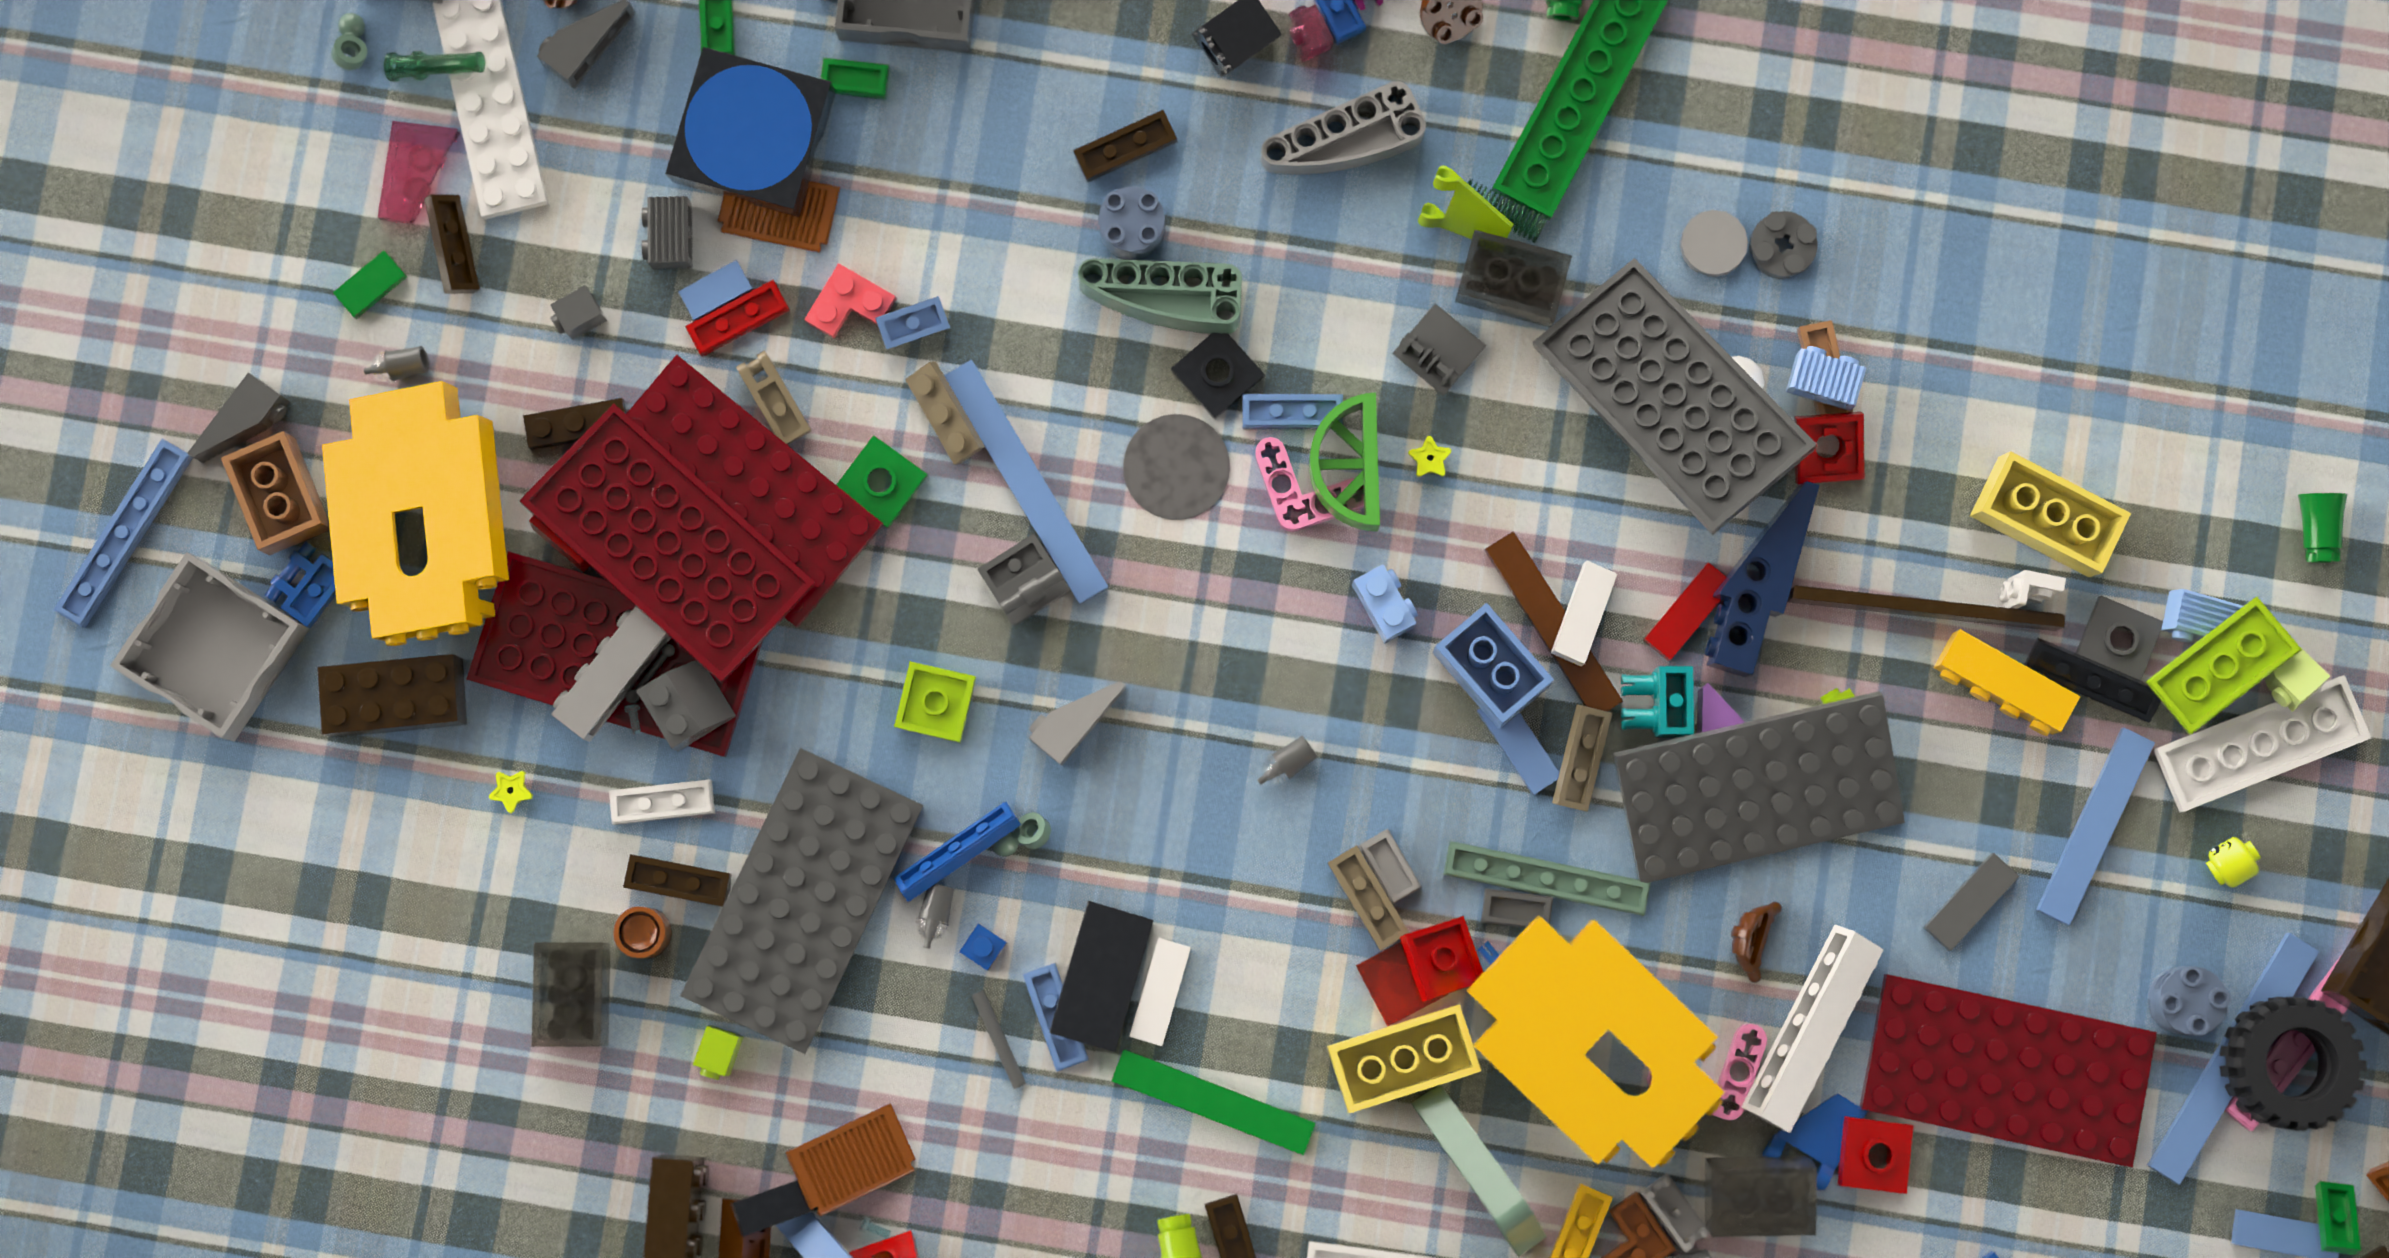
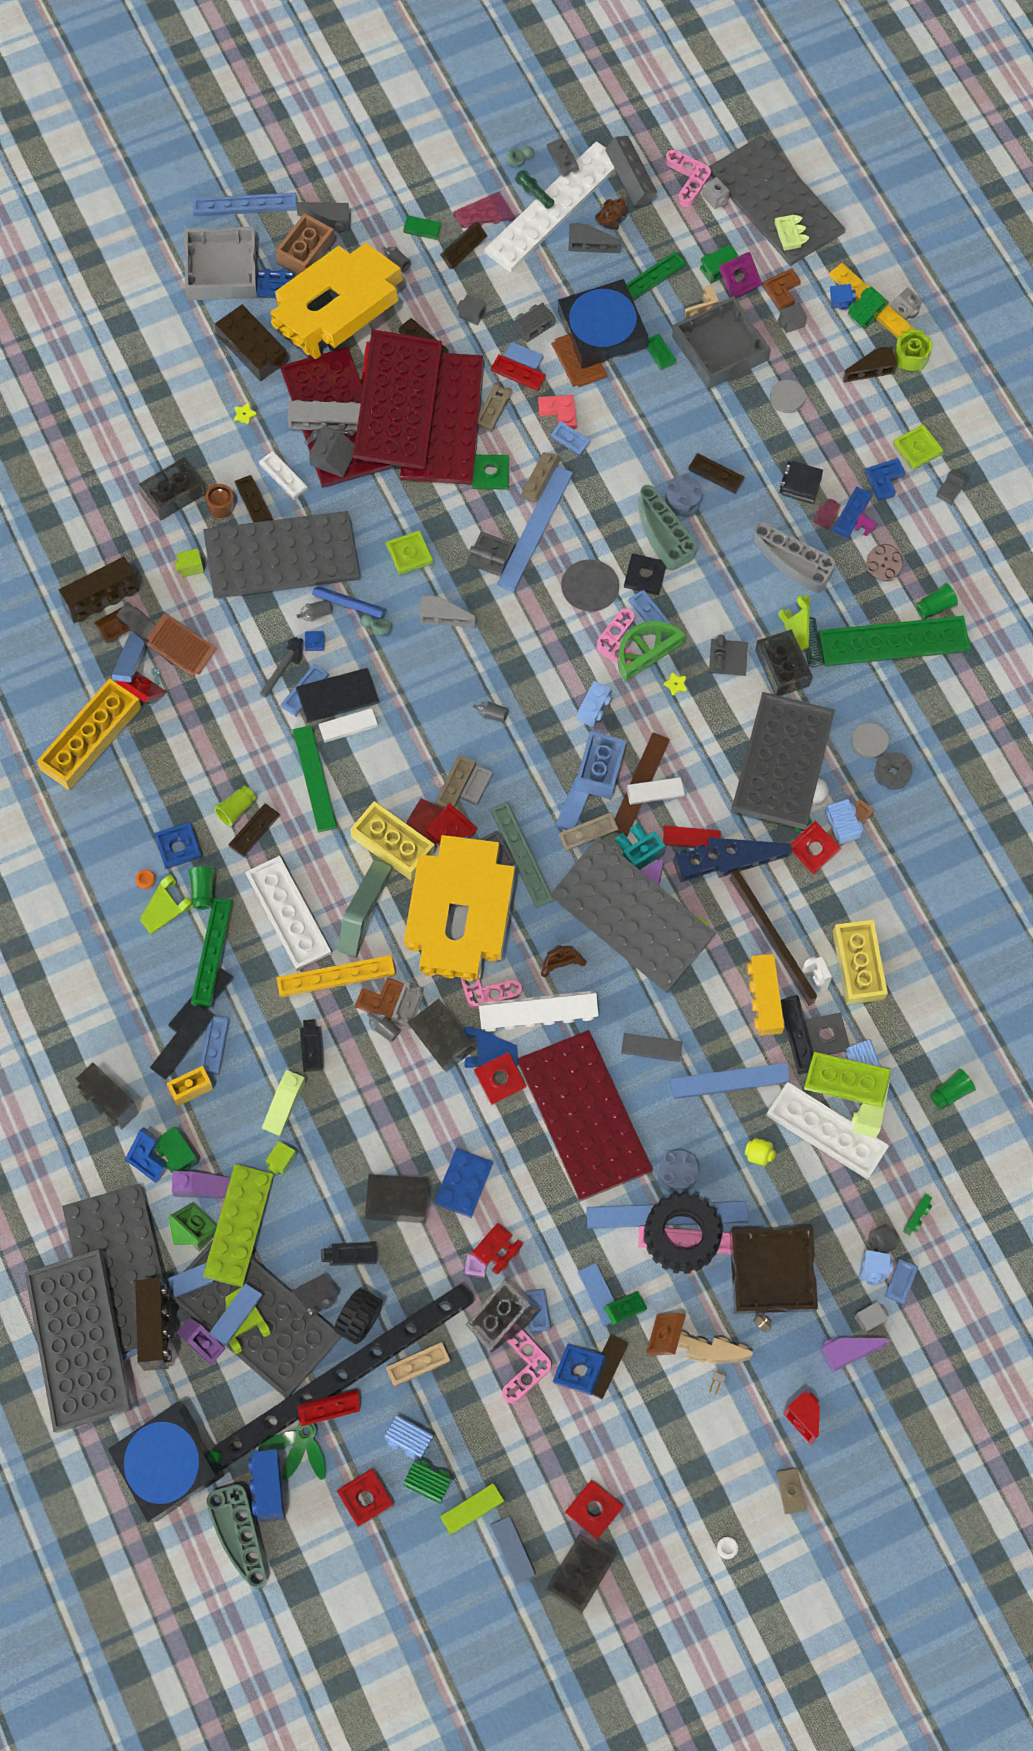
camera: 50 degrees right, 15 degrees down
none -> black plate [286,637,303,664]

